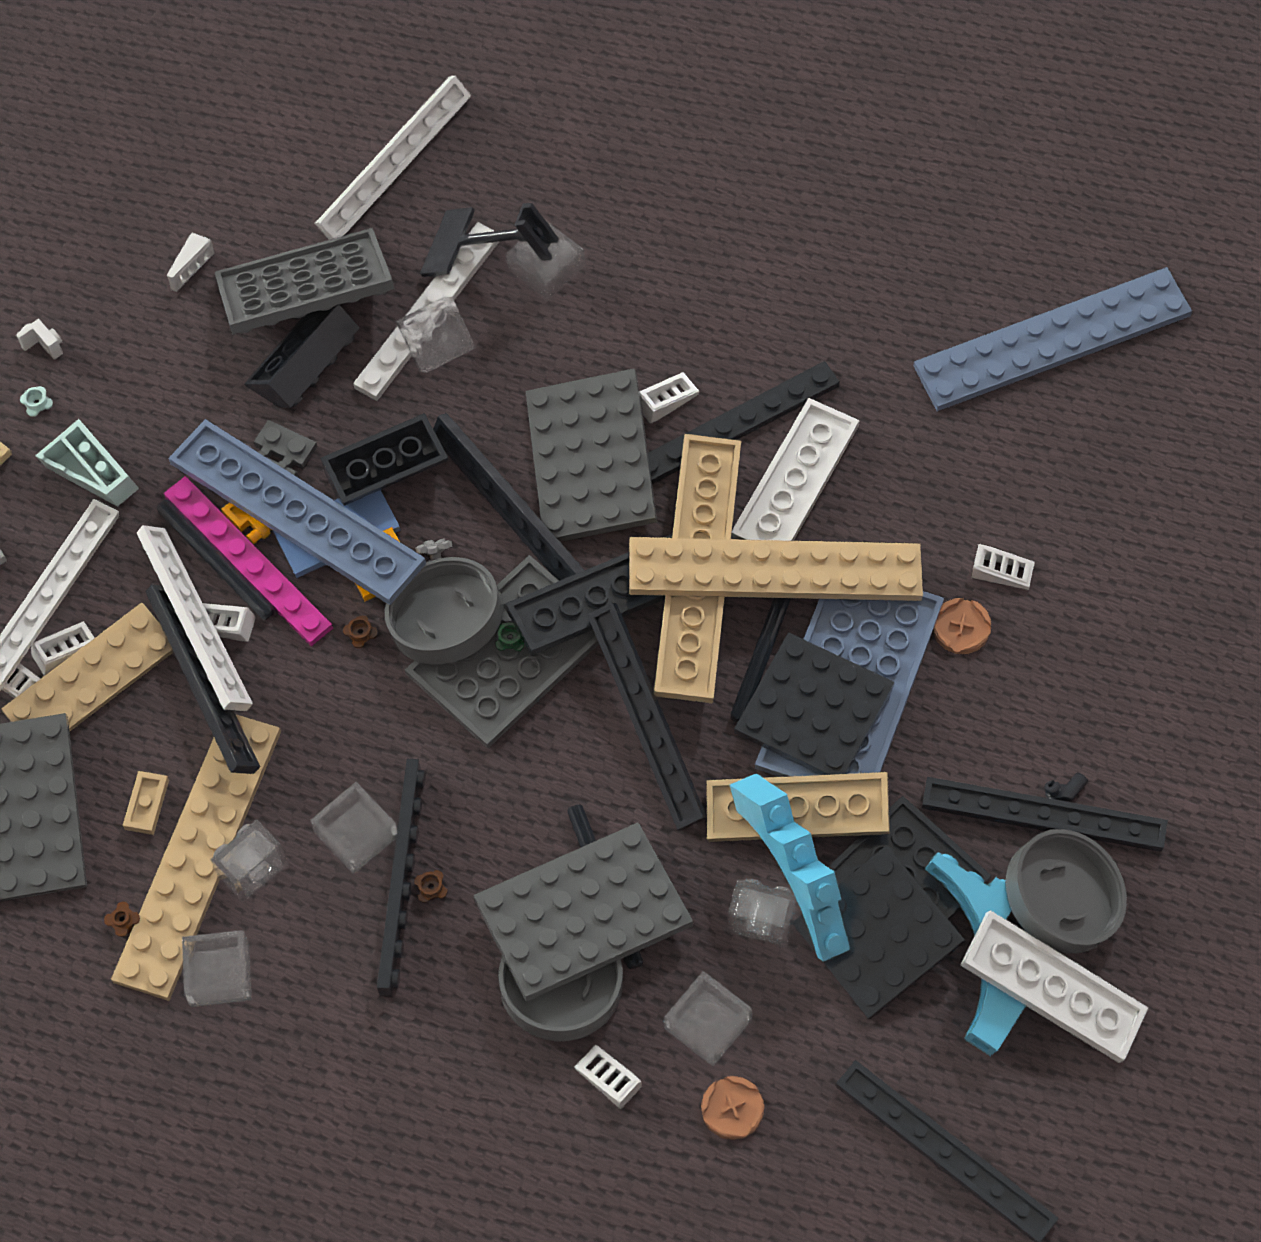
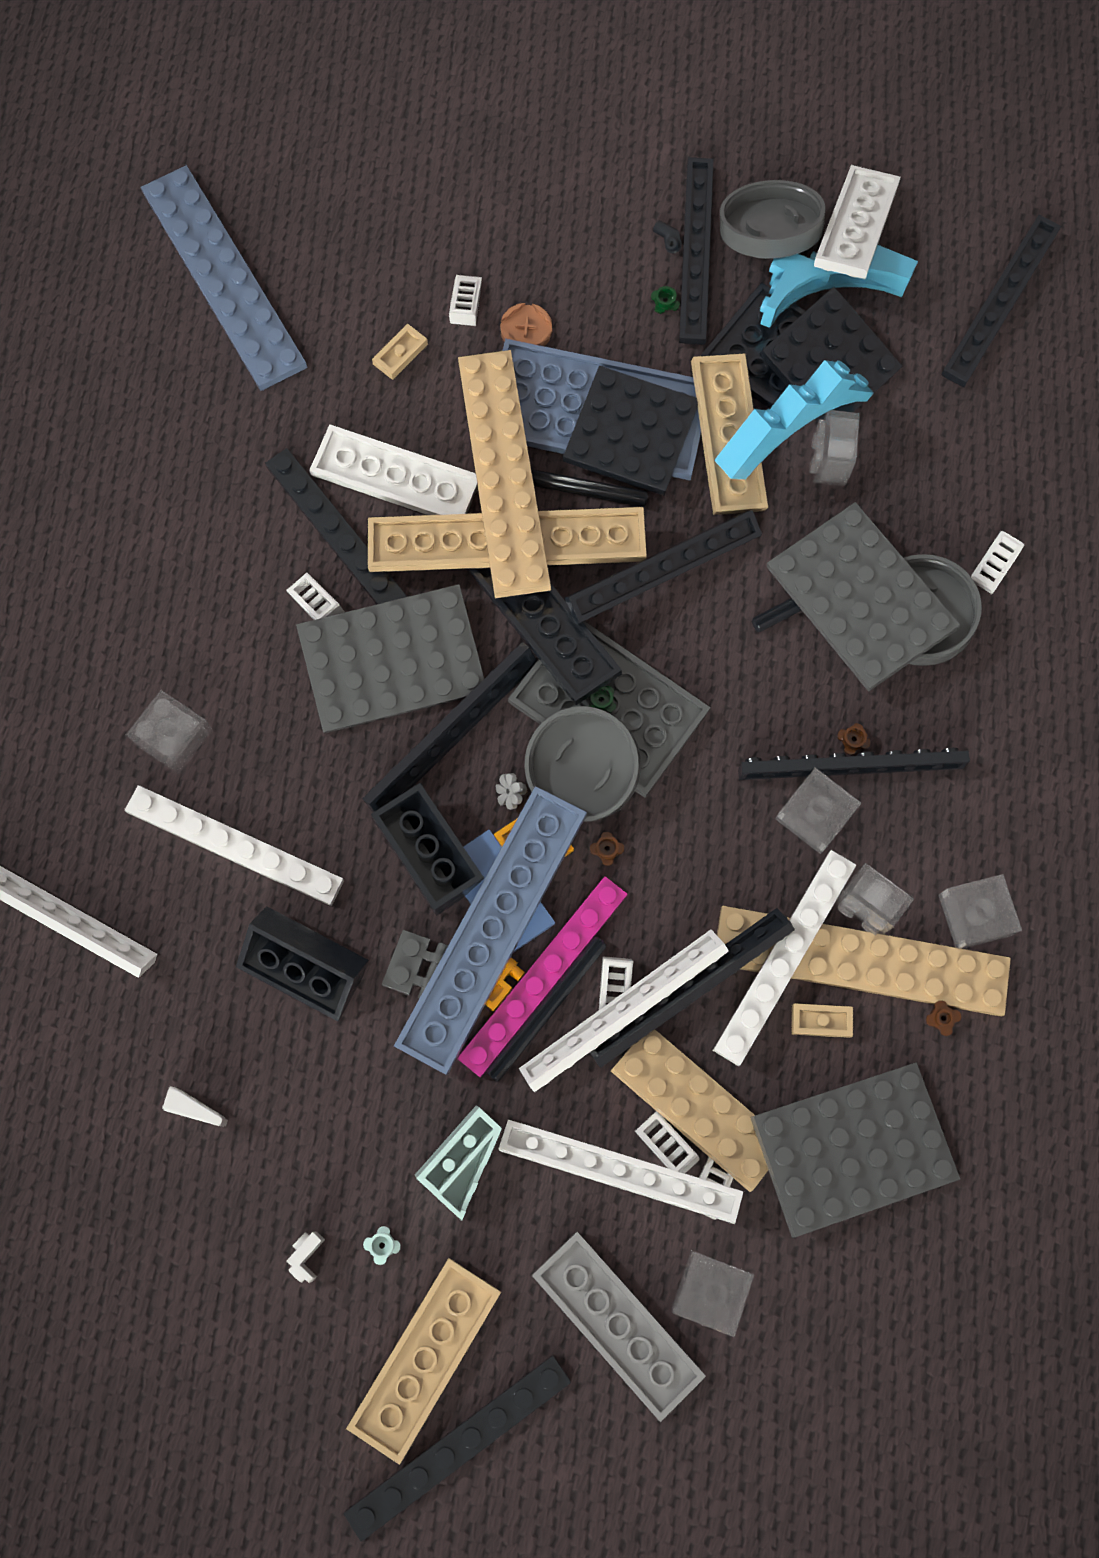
camera: 105 degrees left, 10 degrees up
dark grey plate [214,228,395,334] -> none
clear brick [395,297,476,373] -> none
black piece [420,203,559,277] -> none
clear brick [664,971,752,1066] -> none
nougat tile [701,1076,764,1140] -> none
none -> tan plate [372,324,428,380]
none -> dark green plate [651,286,680,314]
none -> white plate [713,850,856,1066]

